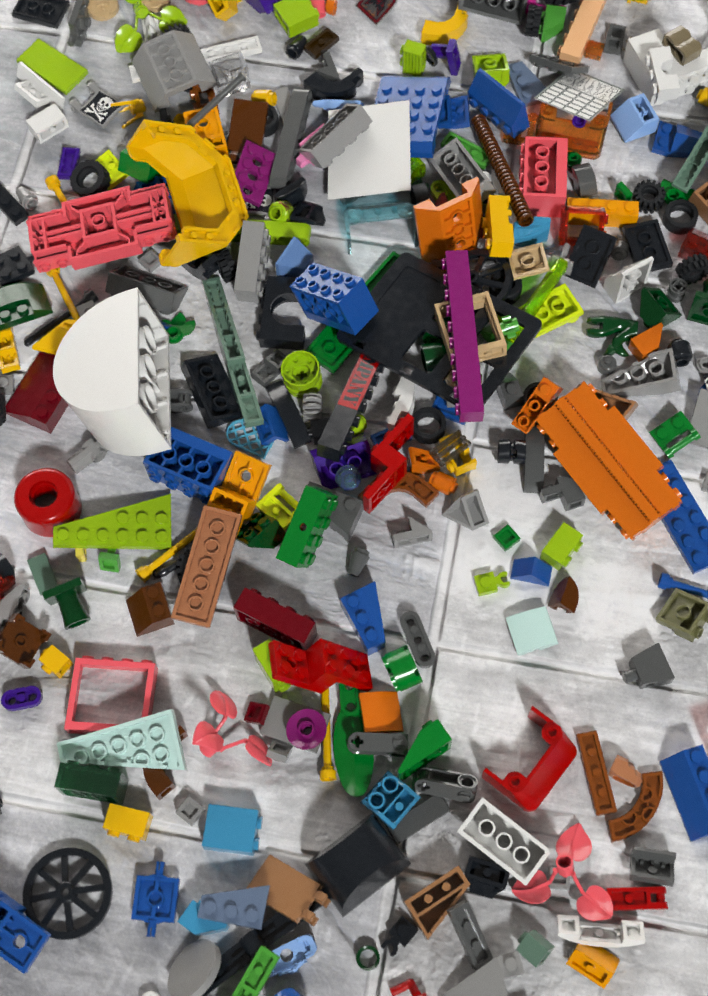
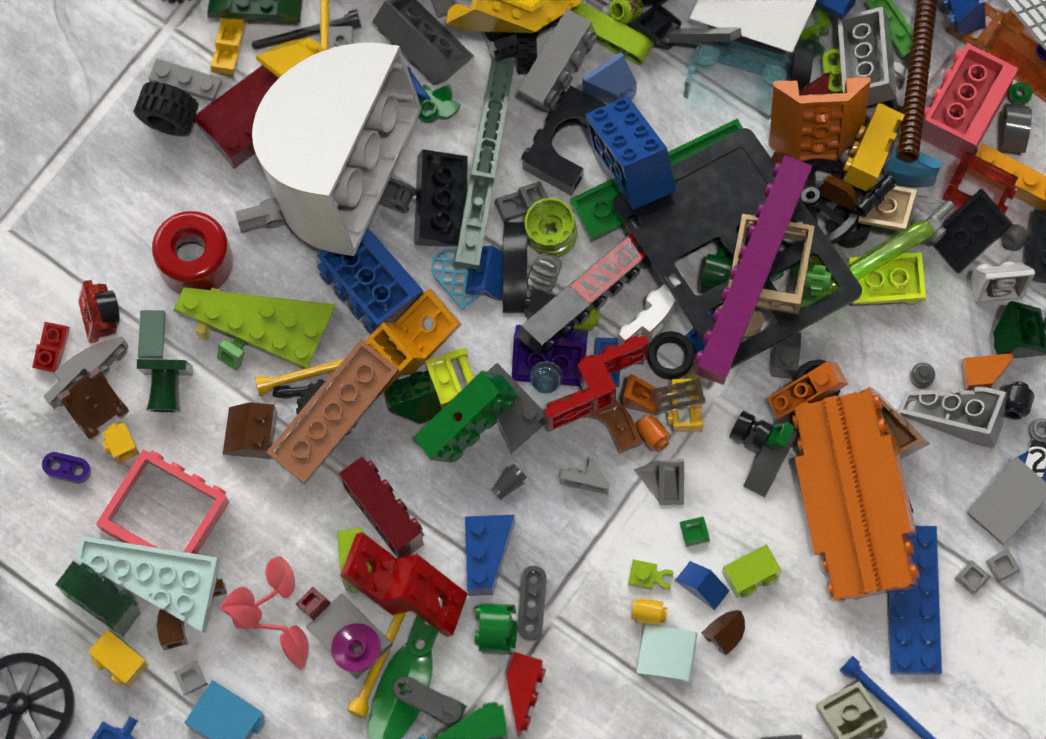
camera: 25 degrees right, 5 degrees up
light grey plate [266,740,293,763] -> none
orange slope [358,691,404,733] -> none
dark grey brick [539,476,586,511] -> none
dark green piece [586,316,638,357] -> none
green plate [649,411,701,459] -> none
none -> red slope [506,652,546,737]
none -> yellow brick [631,598,668,626]
none -> dark grey tile [668,27,742,43]
none -> green tile [765,422,795,450]
none -> reddish brown brick [821,175,858,212]
none -> black pin [854,174,897,217]

